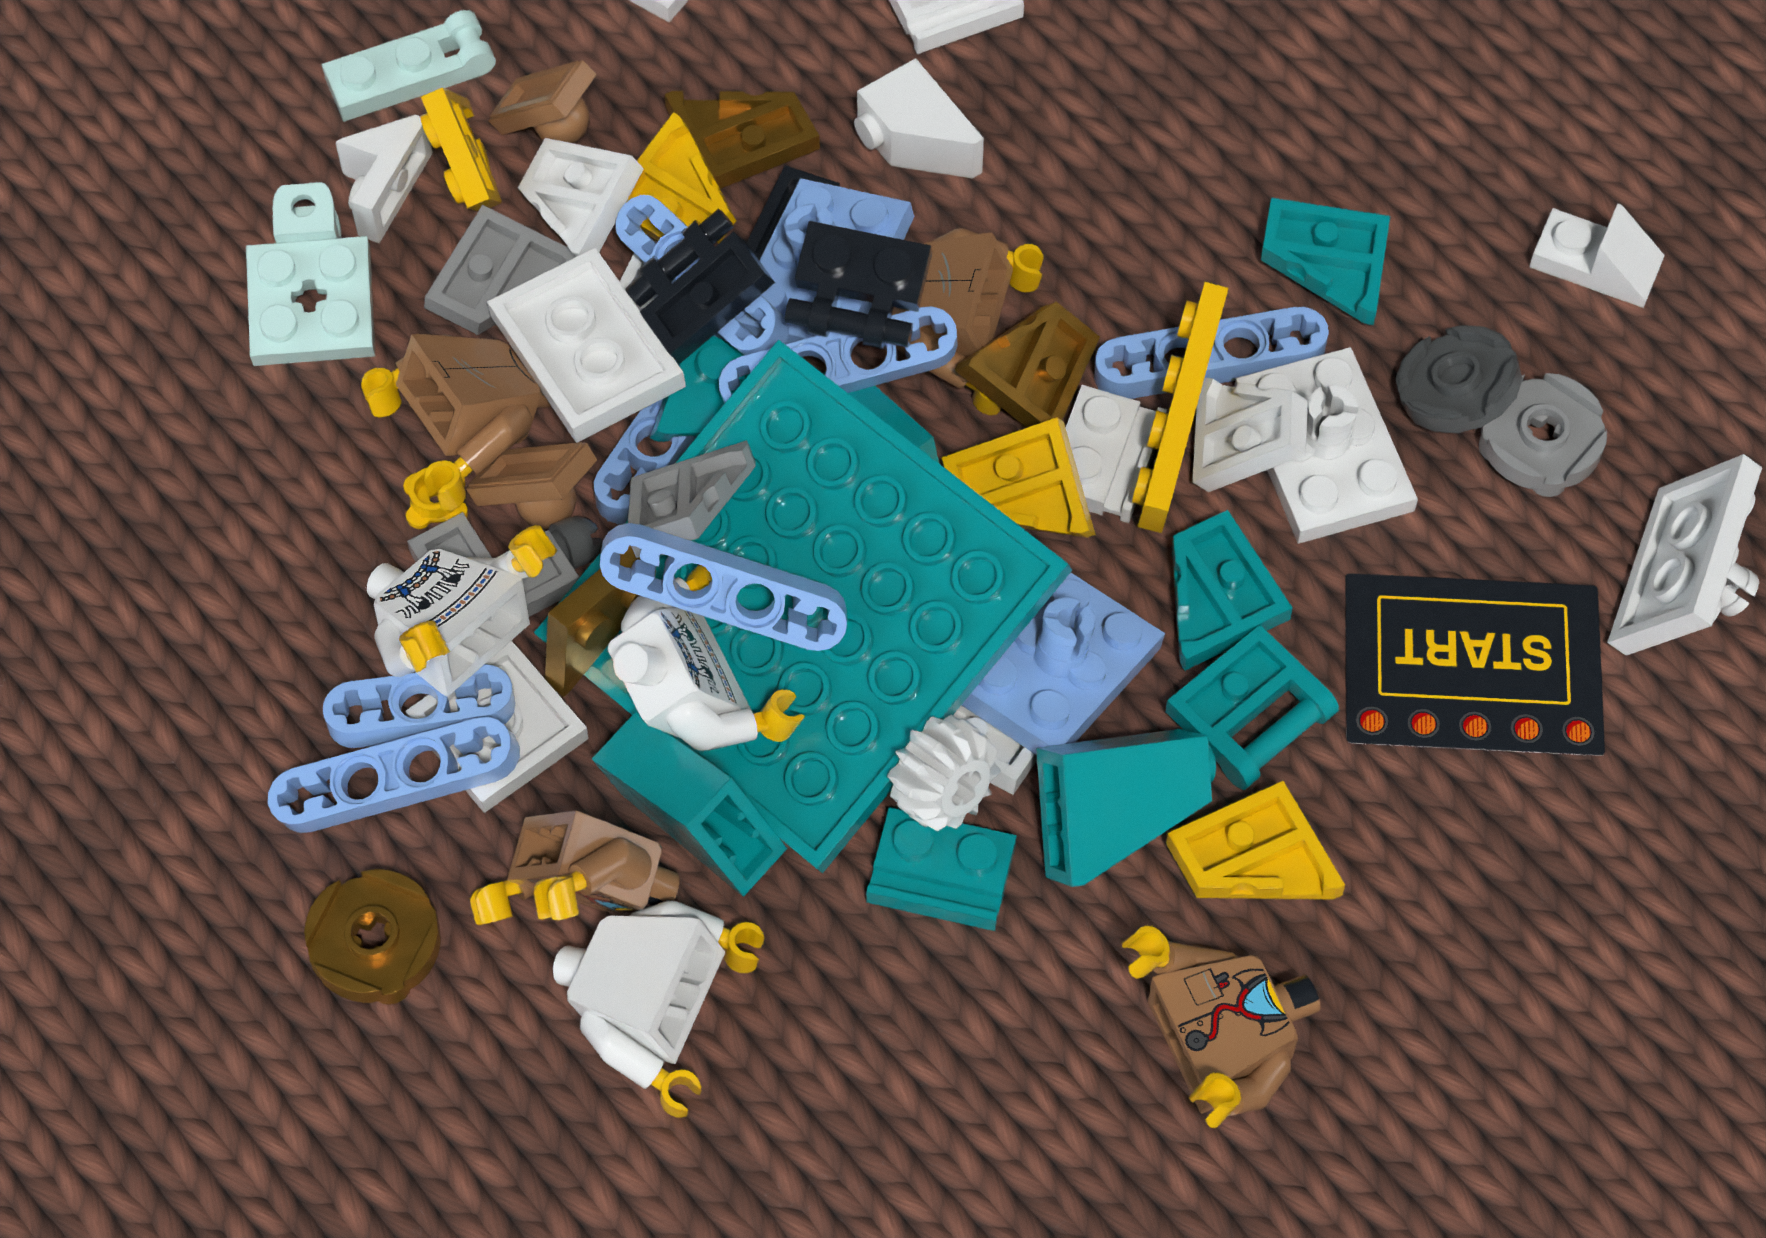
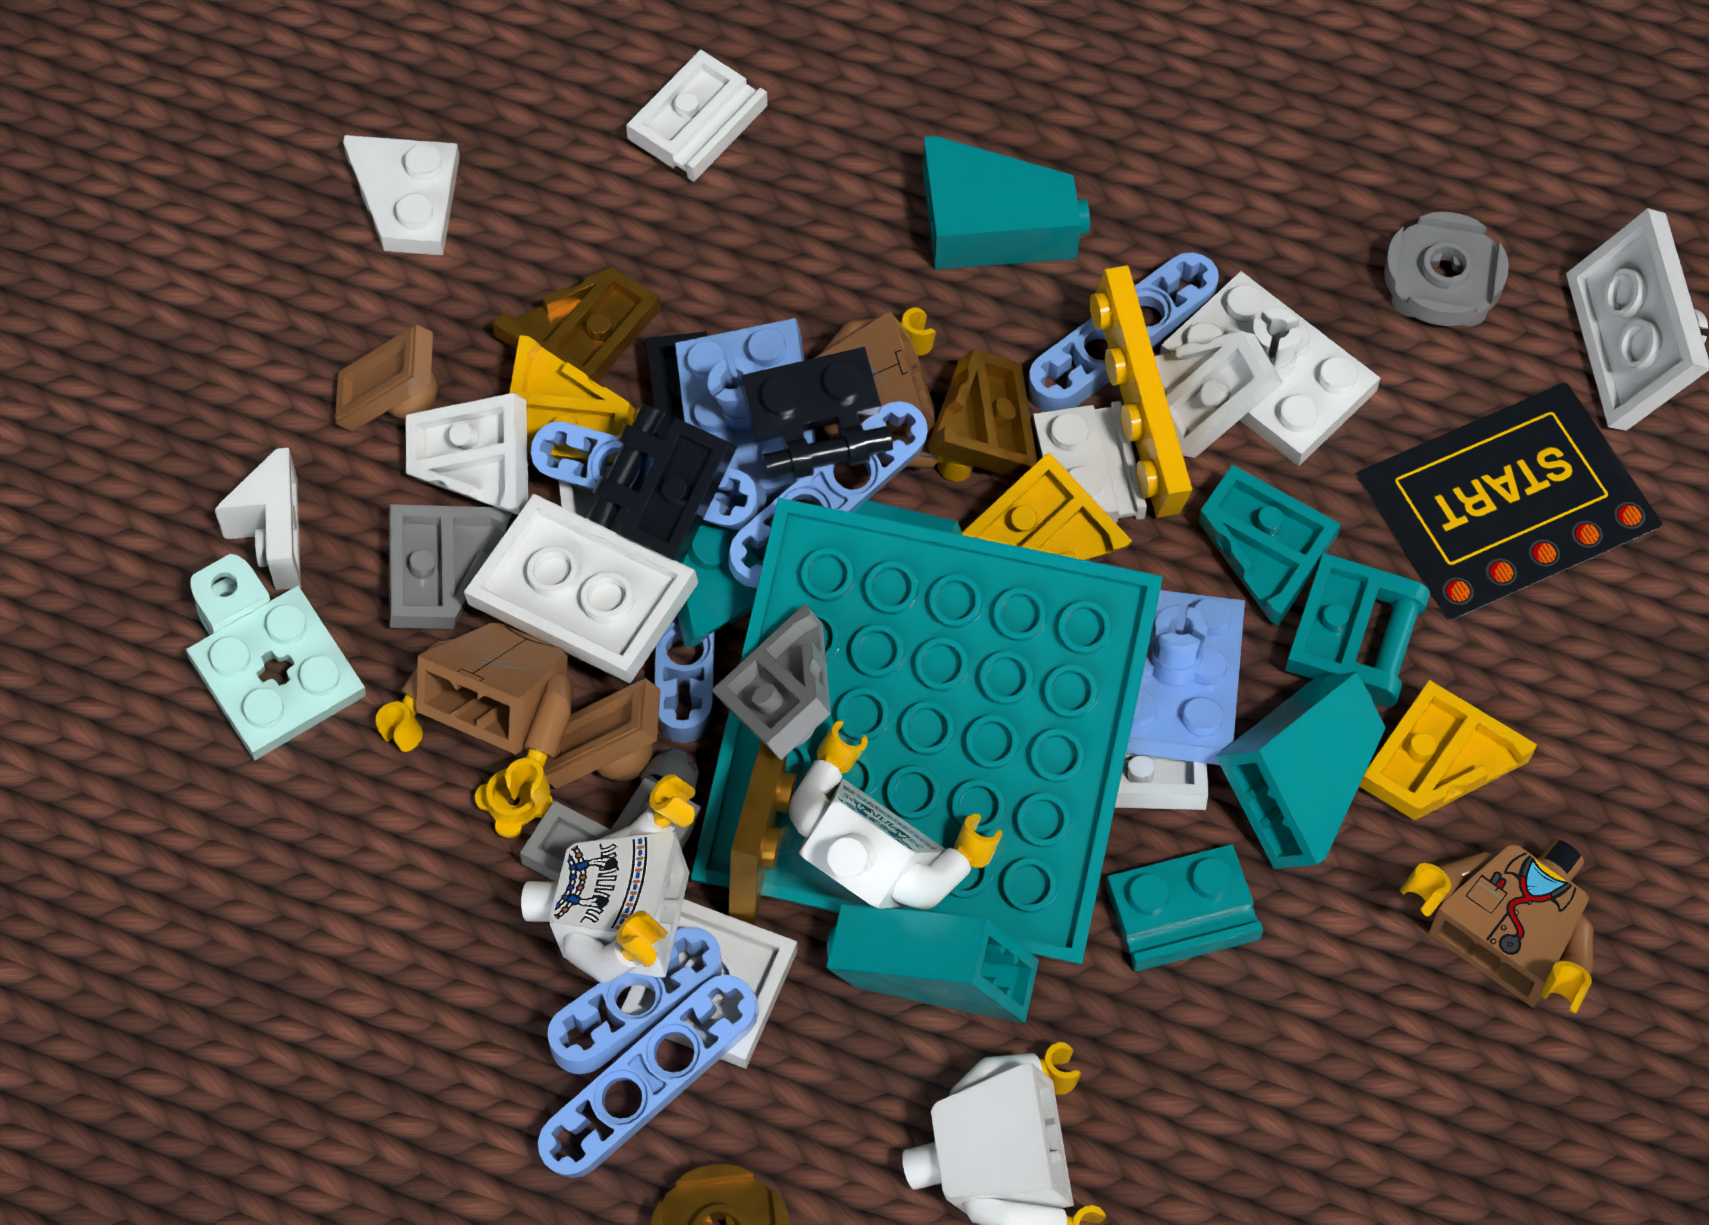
camera: 30 degrees left, 0 degrees up
light aqua plate [322,10,496,122] -> none
yellow wing [420,87,502,211] -> none
medium nougat torso [470,811,680,925] -> none
light blue beam [600,523,847,651] -> none
white slope [854,58,984,178] -> none
white gear [887,715,1001,831] -> none
teal wing [1261,198,1390,325] -> none
dark grey tile [1396,325,1522,433] -> none
white slope [1529,203,1665,308] -> none
none -> teal slope [922,136,1090,270]

